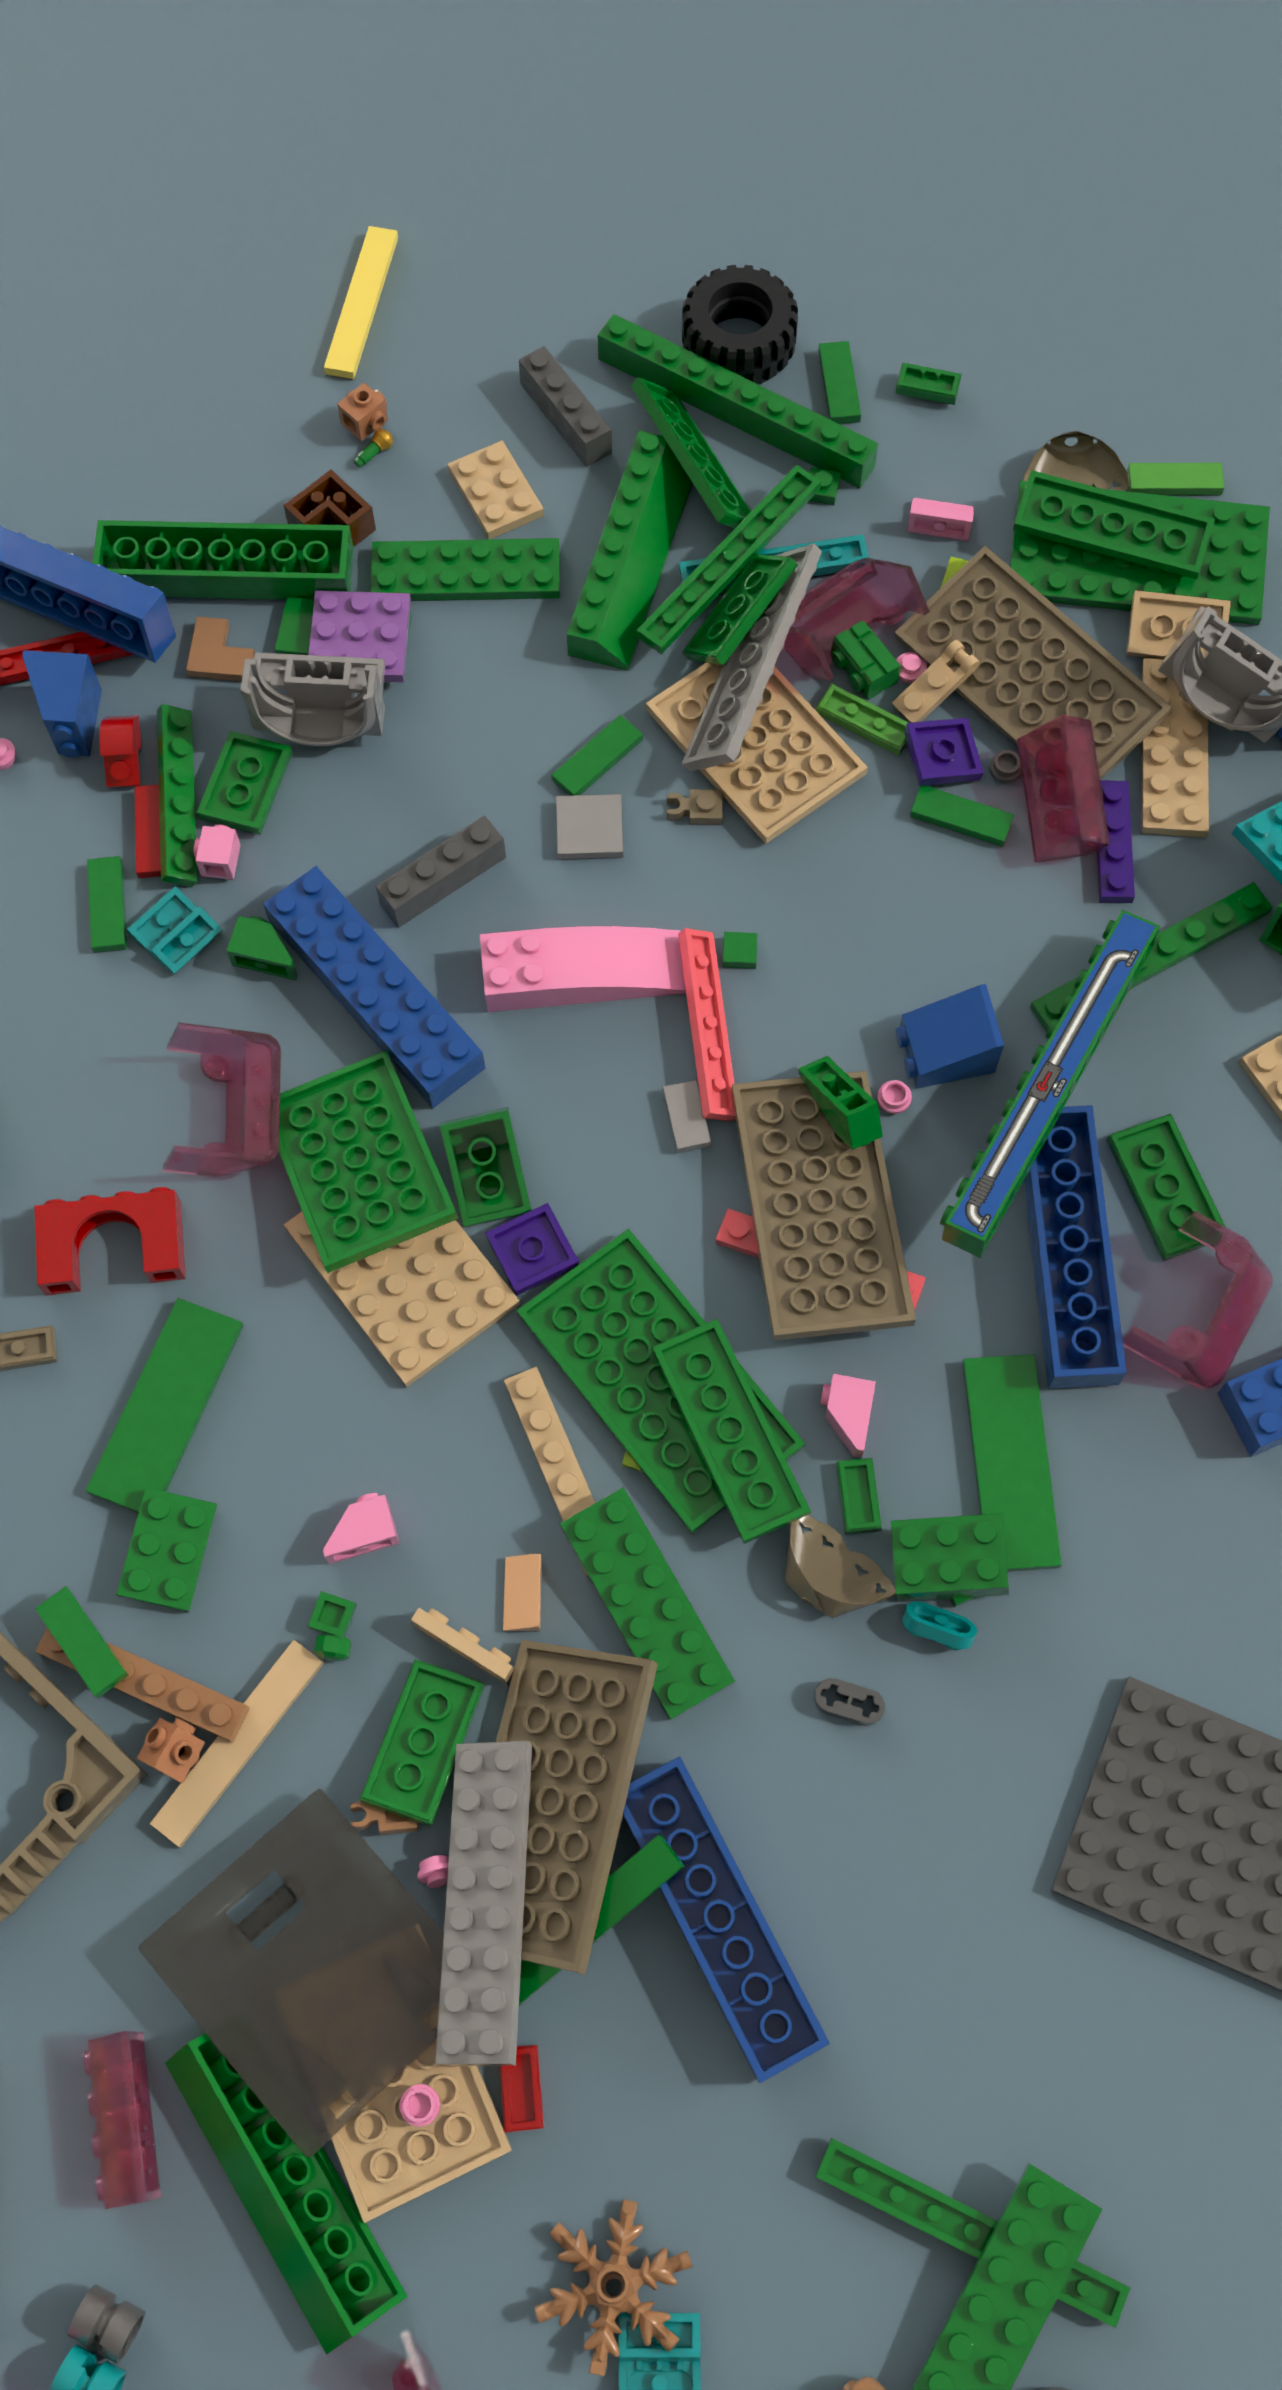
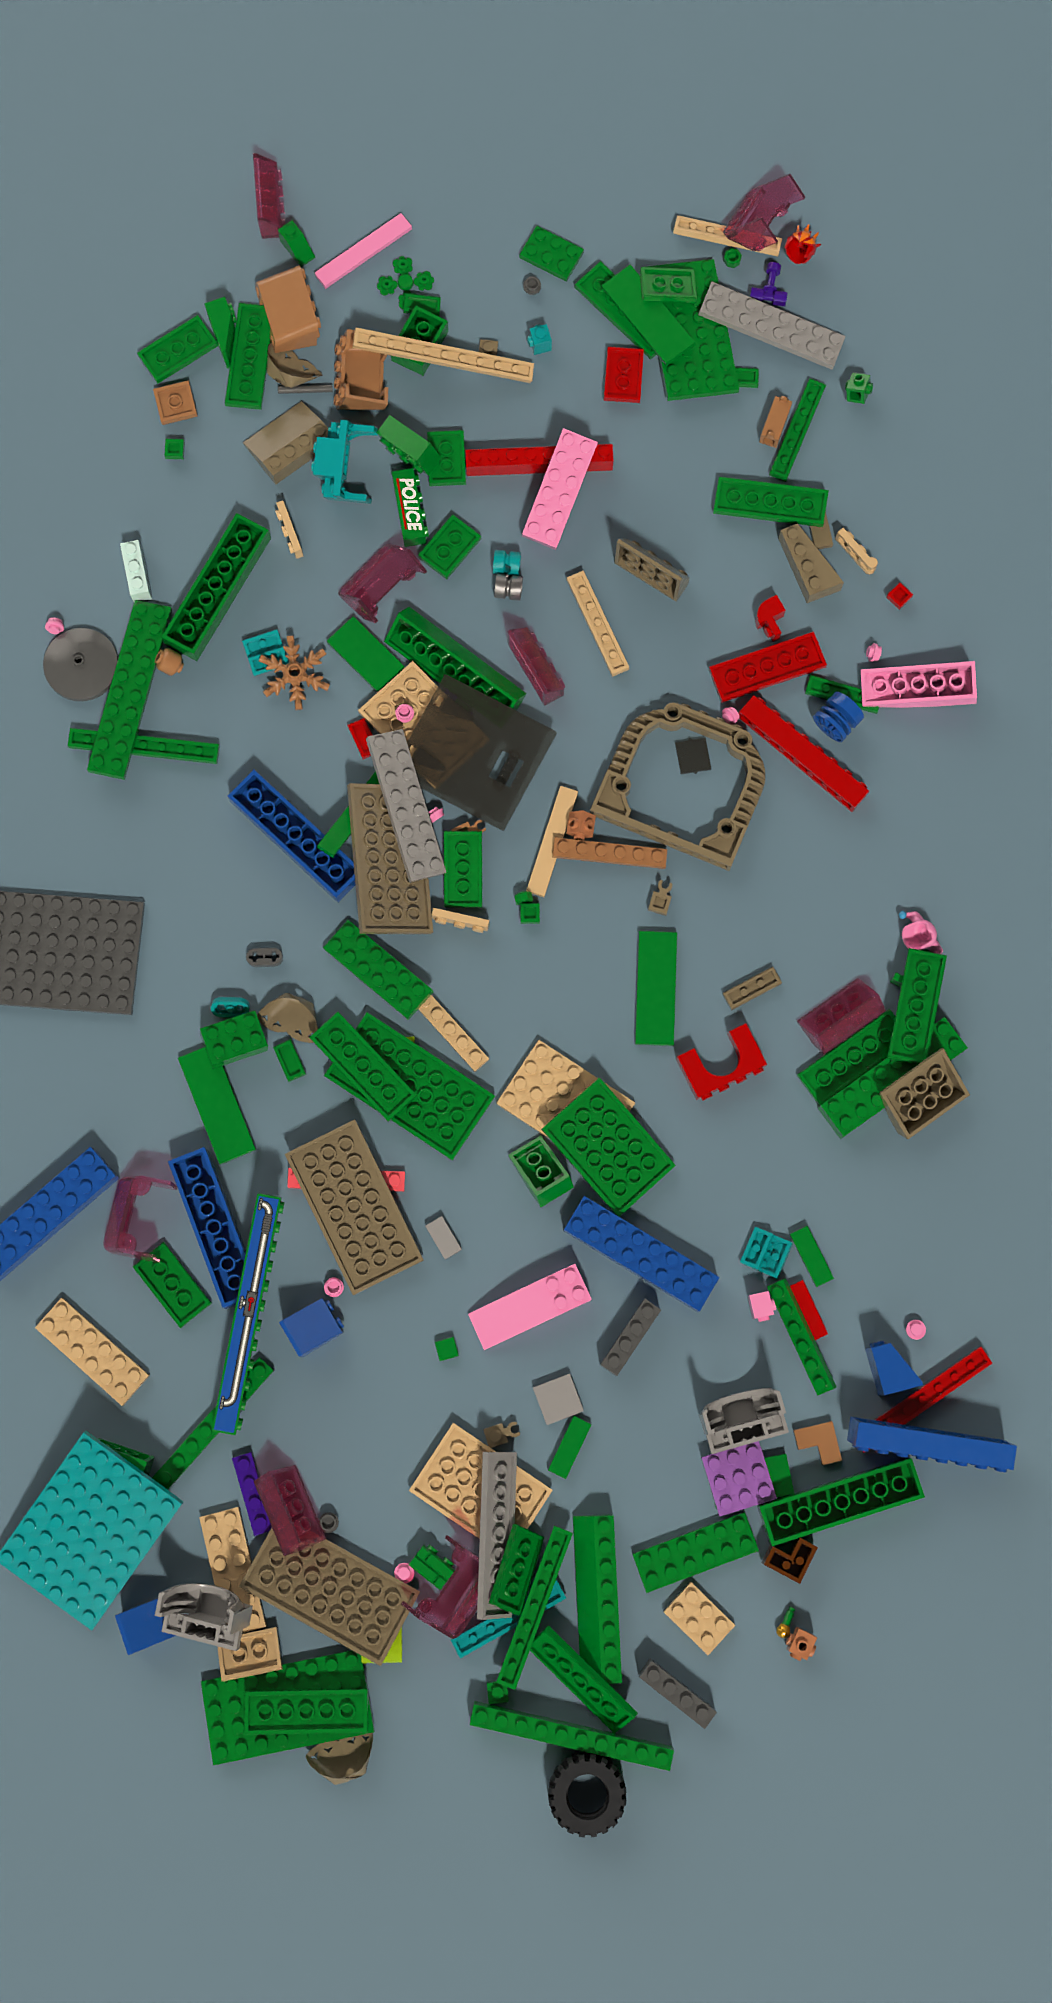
camera: 160 degrees right, 10 degrees up
green tile [35,1586,129,1698] -> none
red brick [99,715,142,787] -> none
green plate [116,1487,217,1612] -> none
clear pink windscreen [163,1022,281,1177] -> none
green plate [197,731,293,835] -> none
green slope [227,916,297,980] -> none
bright pink slope [323,1493,400,1564] -> none
light yellow tile [324,226,398,379] -> none
dark purple plate [485,1203,579,1296] -> none
light nougat slope [503,1554,542,1631] -> none
coral plate [678,928,736,1121] -> none
green slope [798,1056,883,1150] -> none
bright green tile [816,684,909,756] -> none
green tile [818,341,861,424] -> none
bright pink slope [820,1374,876,1459] -> none
tan plate [892,640,980,723] -> none
green plate [895,362,962,405] -> none
dark purple plate [904,718,984,786] -> none
bright pink panel [907,498,974,541] -> none
green tile [910,785,1014,847] -> none
bright green tile [1127,462,1224,495] -> none
none -> green tile [327,616,405,693]
none -> dark tan plate [648,880,672,916]

